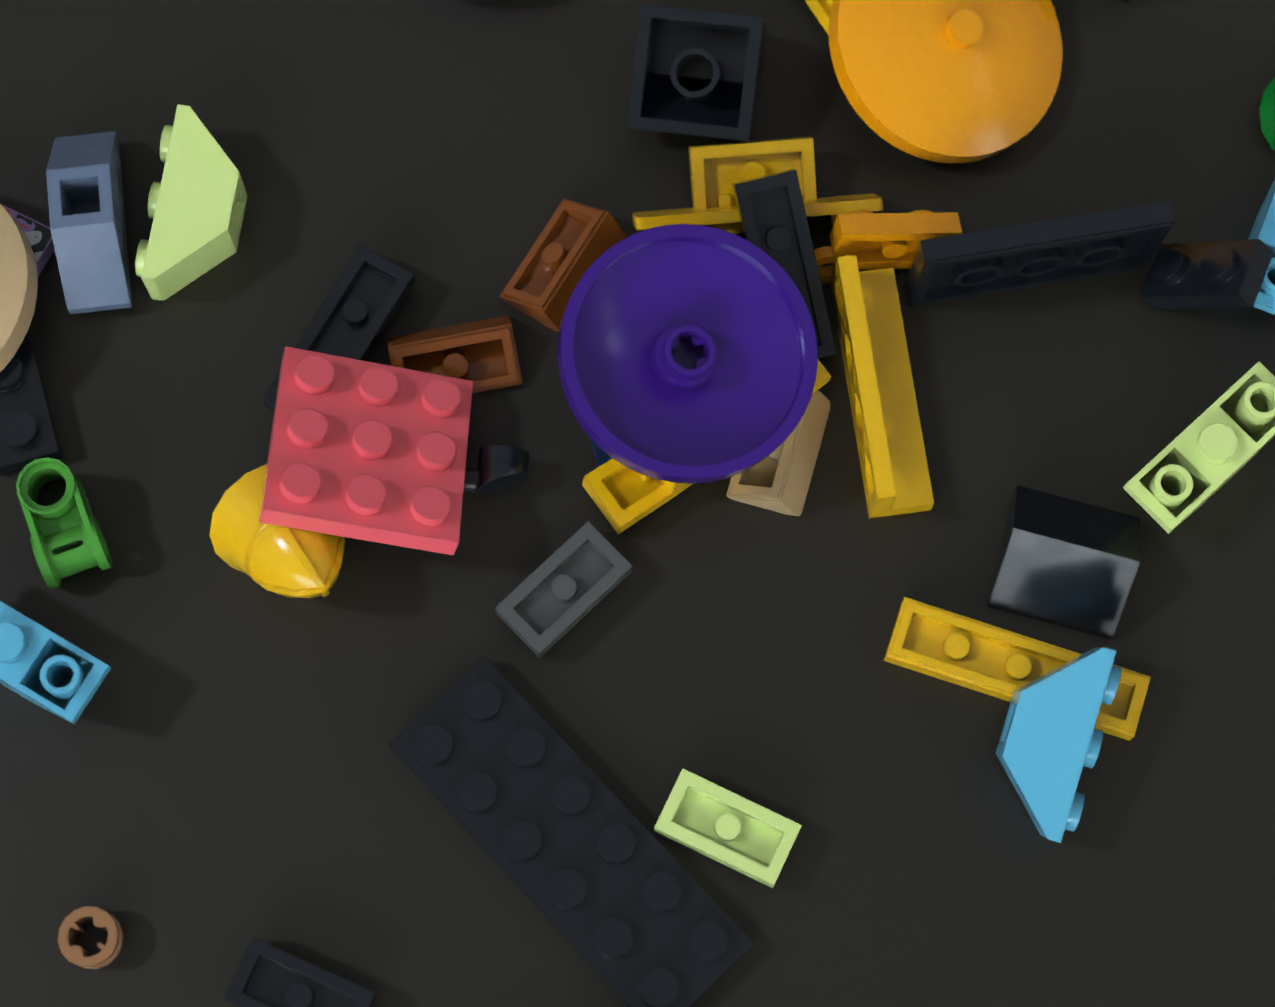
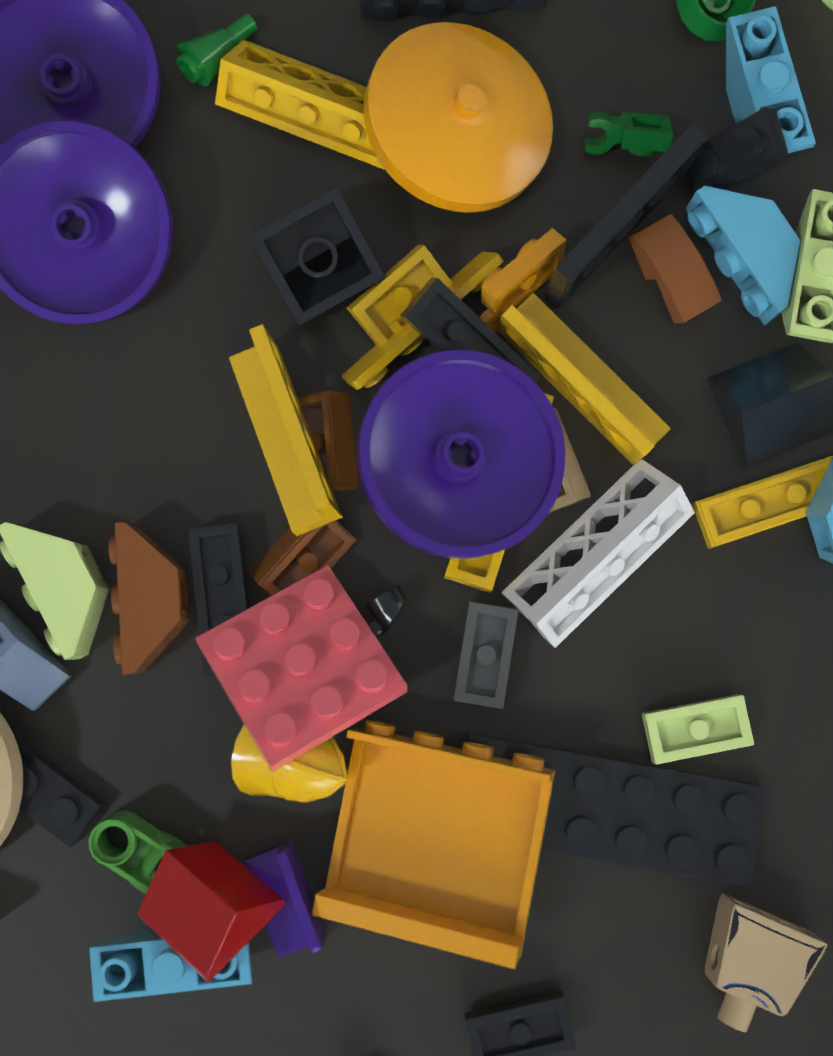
camera: 30 degrees left, 10 degrees up
none -> dark orange slope [109,522,191,675]
none -> red slope [137,841,285,983]
none -> yellow fence [229,324,343,536]
none -> dark purple panel [243,840,327,958]
none -> light orange panel [312,720,556,969]
none -> white fence [501,459,695,648]
none -> green plate [585,112,673,156]
none -> dark orange slope [628,214,722,323]
none -> medium azure slope [686,186,801,326]

